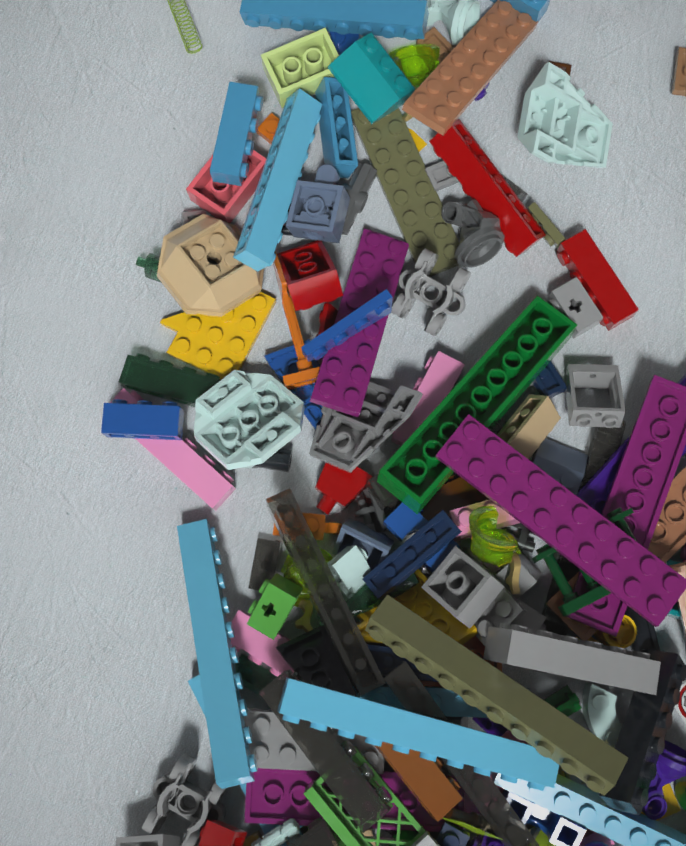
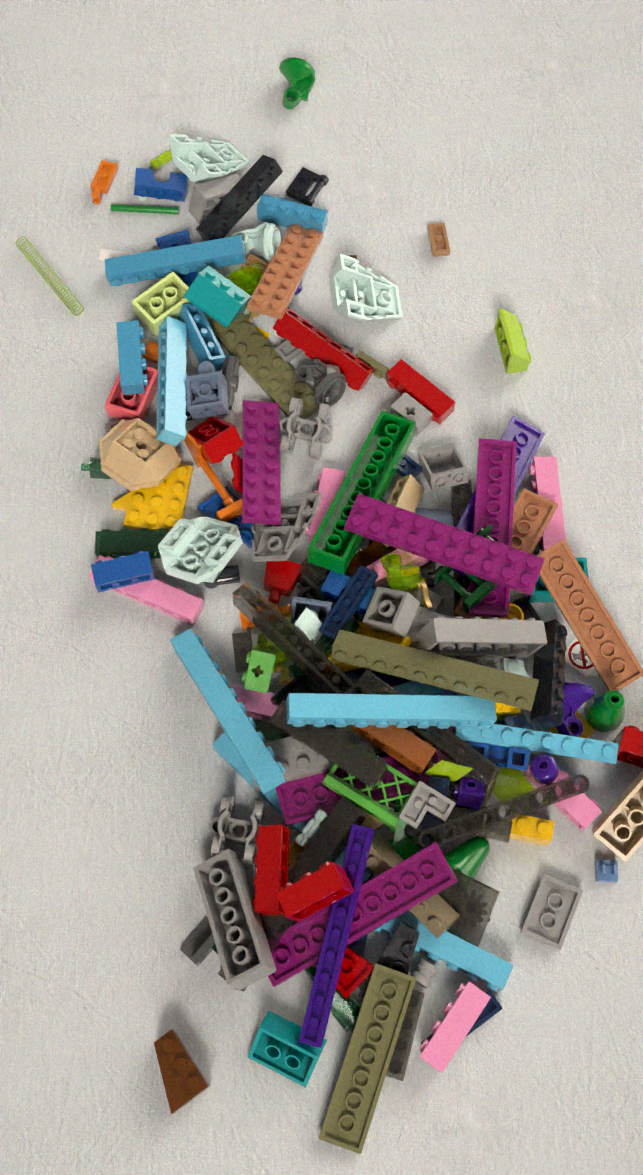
camera: 25 degrees left, 10 degrees down
blue wing [301,289,393,362] -> none

